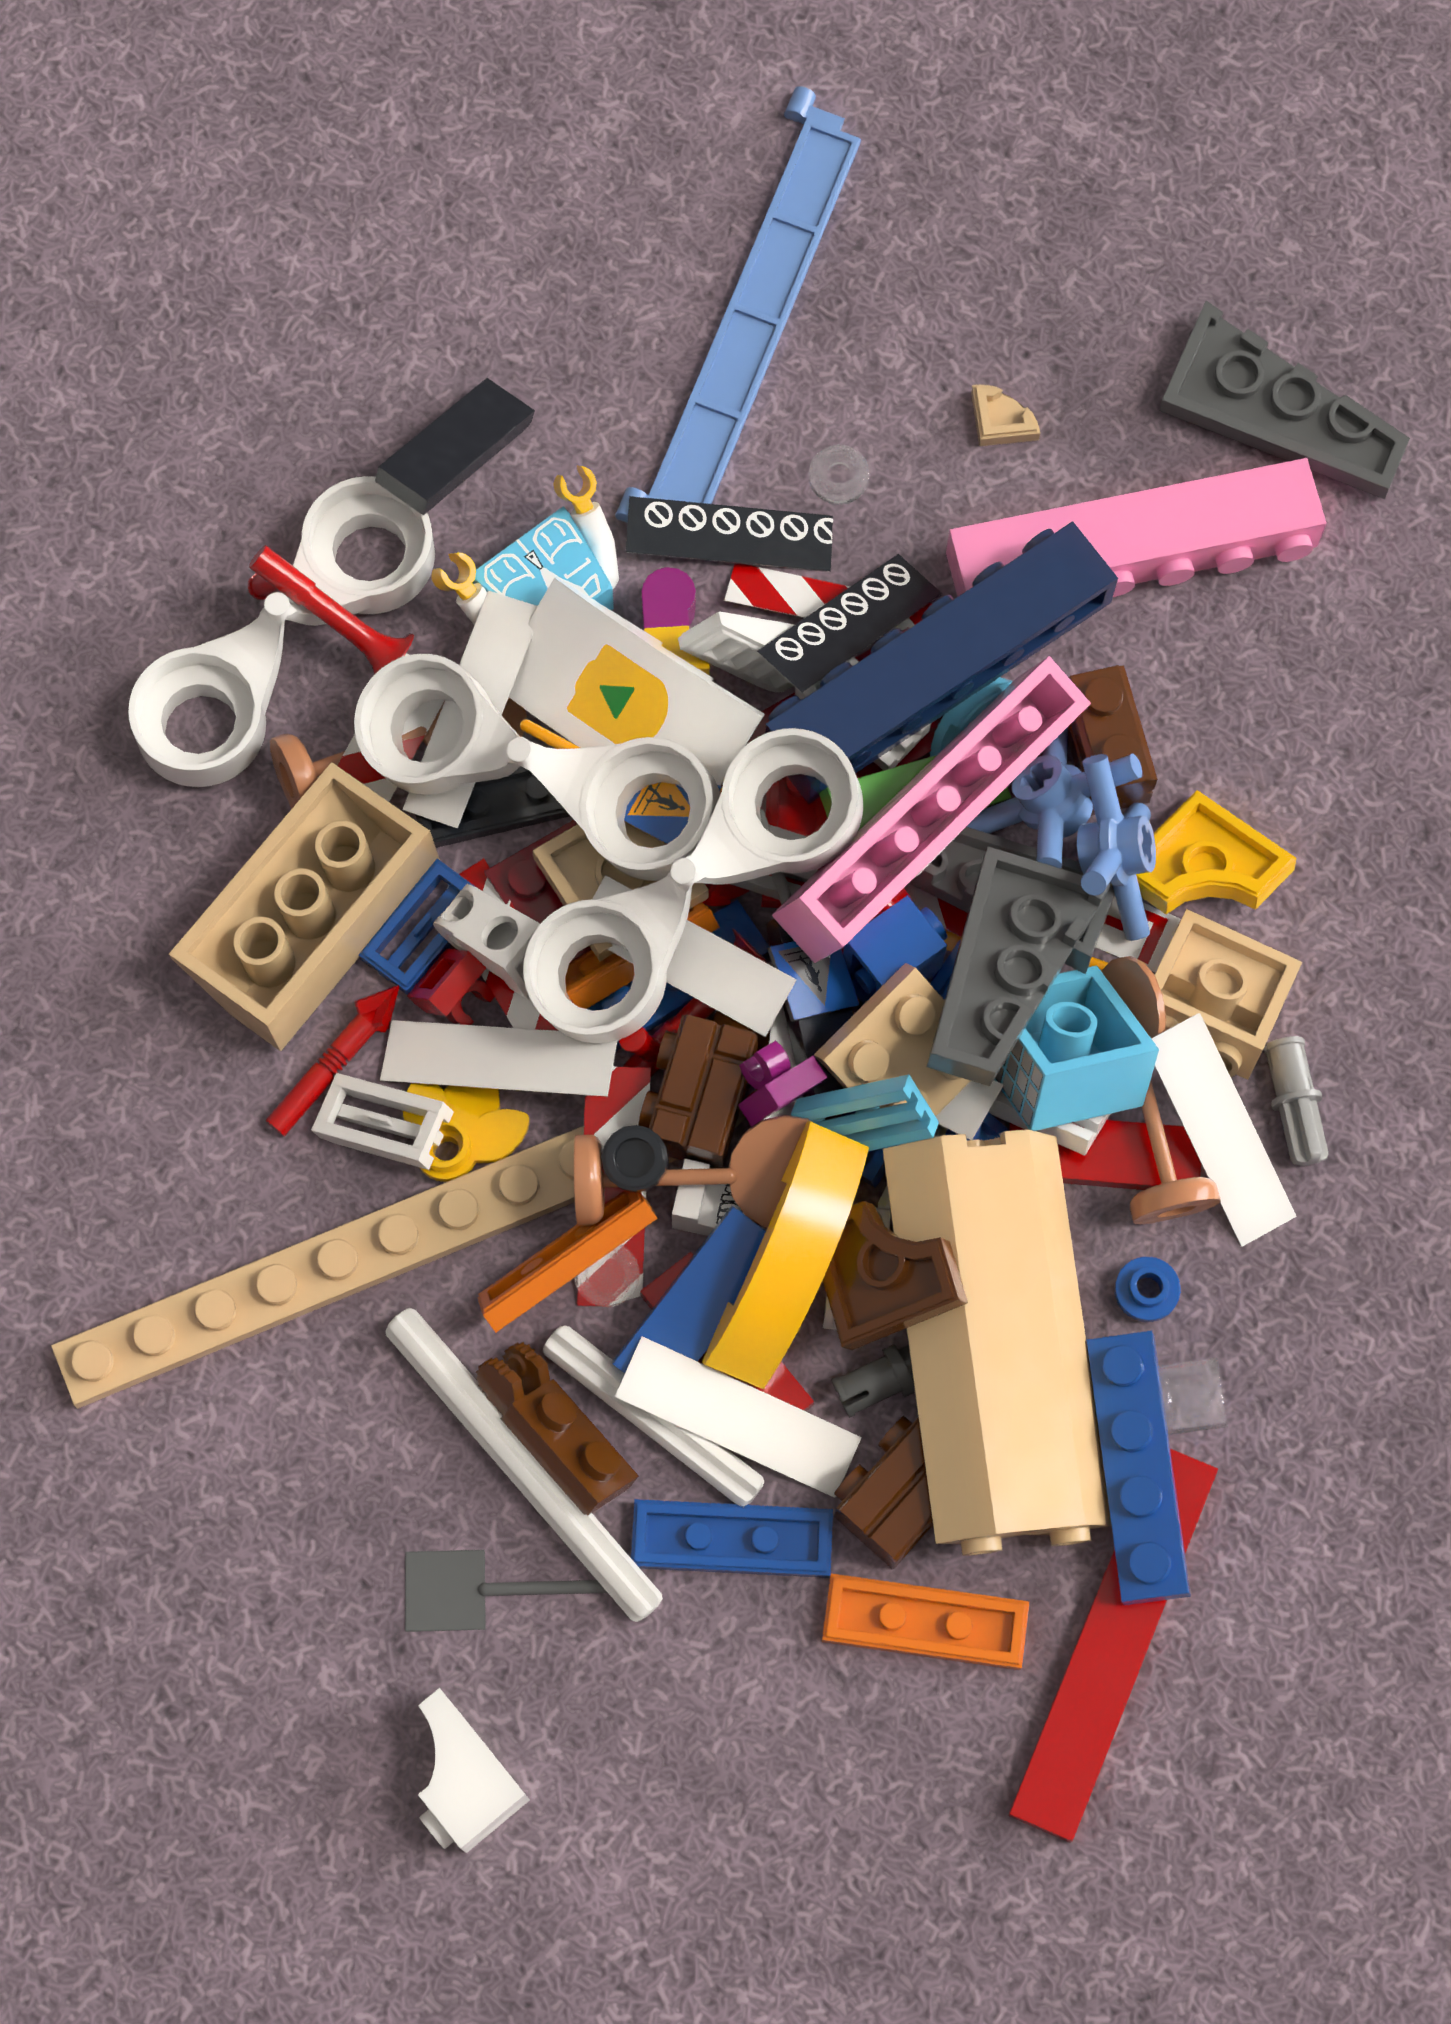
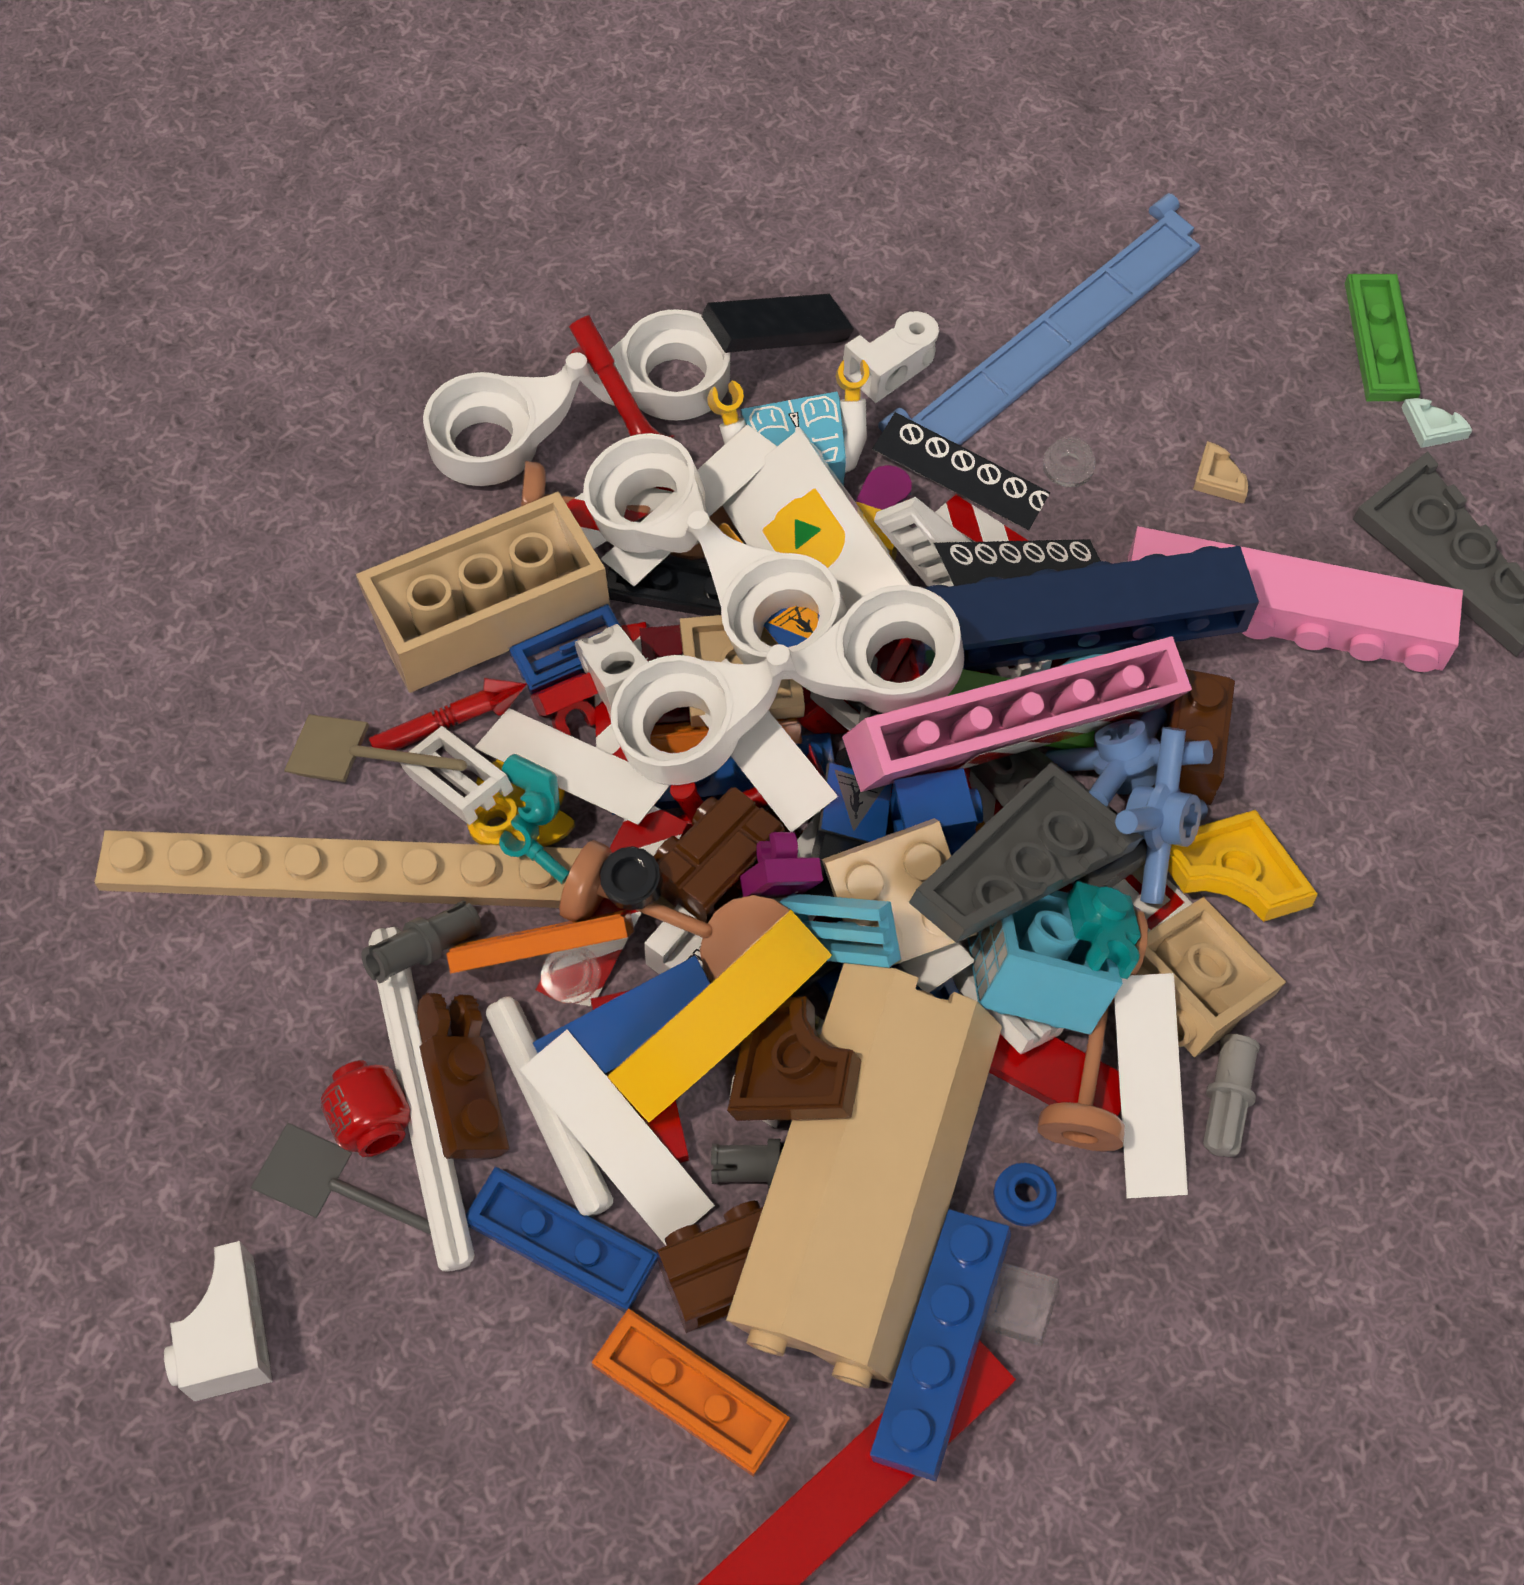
camera: 25 degrees right, 10 degrees down
none -> dark tan piece [284,714,467,783]
none -> red head [321,1060,411,1157]
none -> dark grey pin [361,901,481,983]
none -> teal hand [499,814,569,885]
none -> teal arm [502,754,560,825]
none -> white leg [843,311,939,403]
none -> teal plate [1066,881,1141,979]
none -> bright green tile [1345,274,1420,401]
none -> light aqua tile [1401,398,1472,448]

